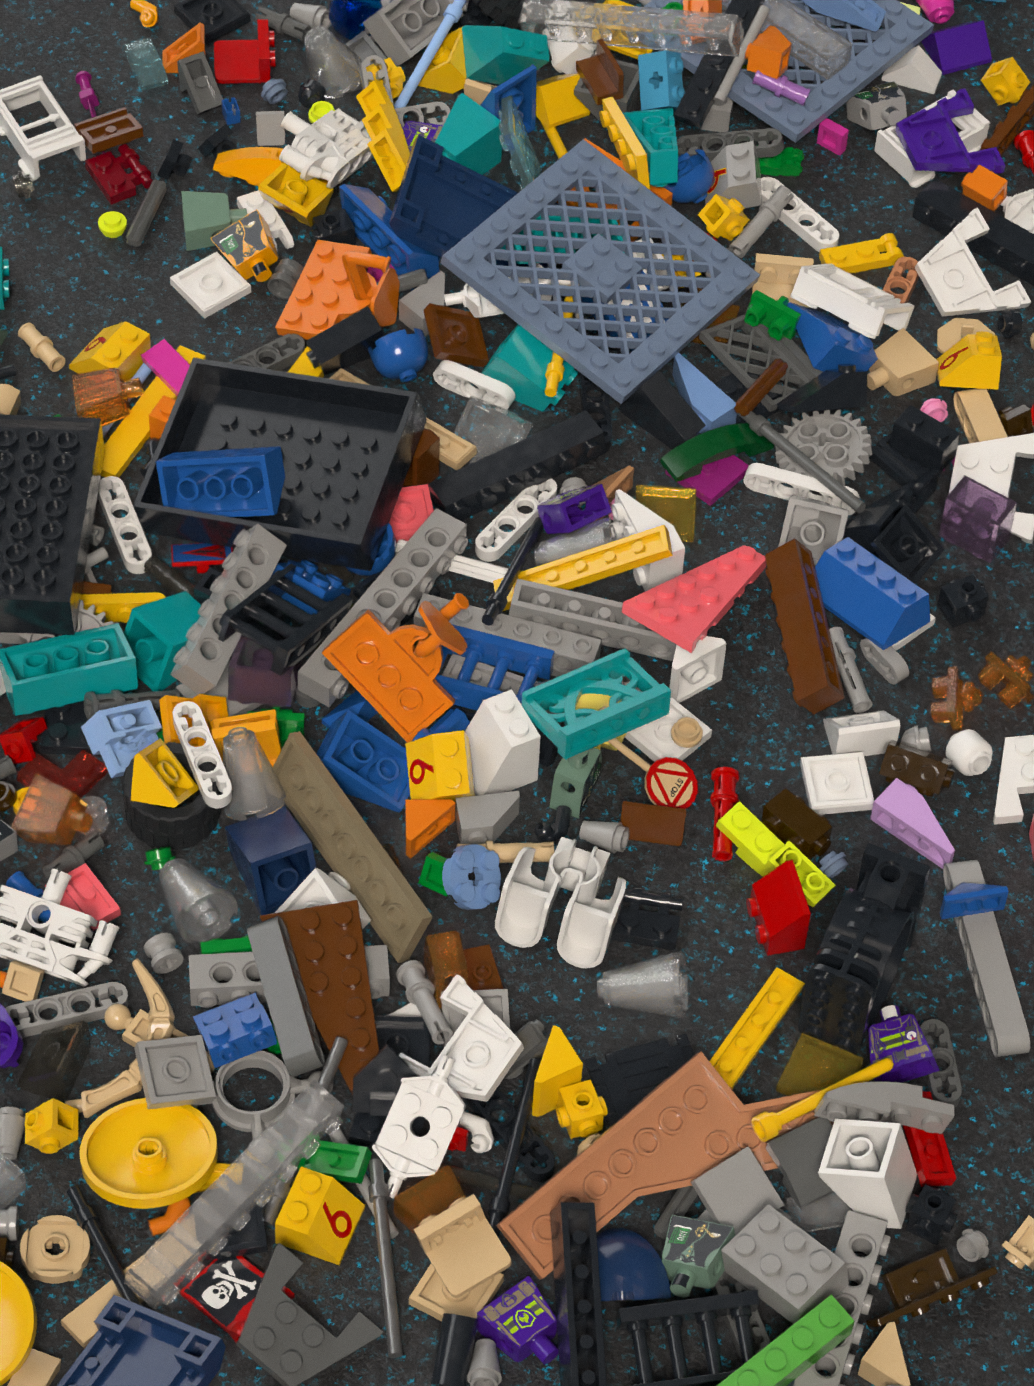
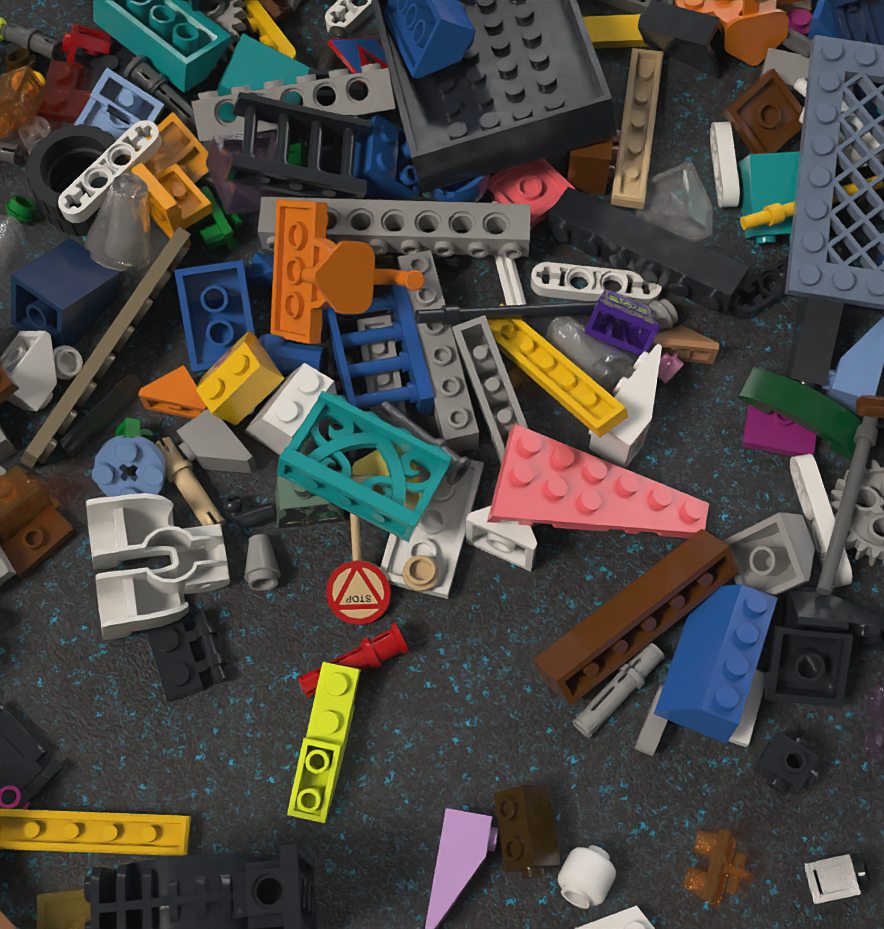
camera: 65 degrees right, 15 degrees up
yellow slope [131,738,199,808] -> none
blue cylinder [368,328,429,382] -> none
clear cone [597,952,688,1018] -> none
reddish brown slope [620,801,686,846] -> none
clear yellow plate [635,485,696,542] -> none
red slope [746,860,811,956] -> none
dark brown brick [761,788,832,860] -> none
white plate [800,752,874,815] -> none
sand blue plate [819,851,849,879] -> none
white slope [823,710,900,756] -> none
light grey plate [901,725,931,752] -> none
clear orange hips [931,666,982,730] -> none

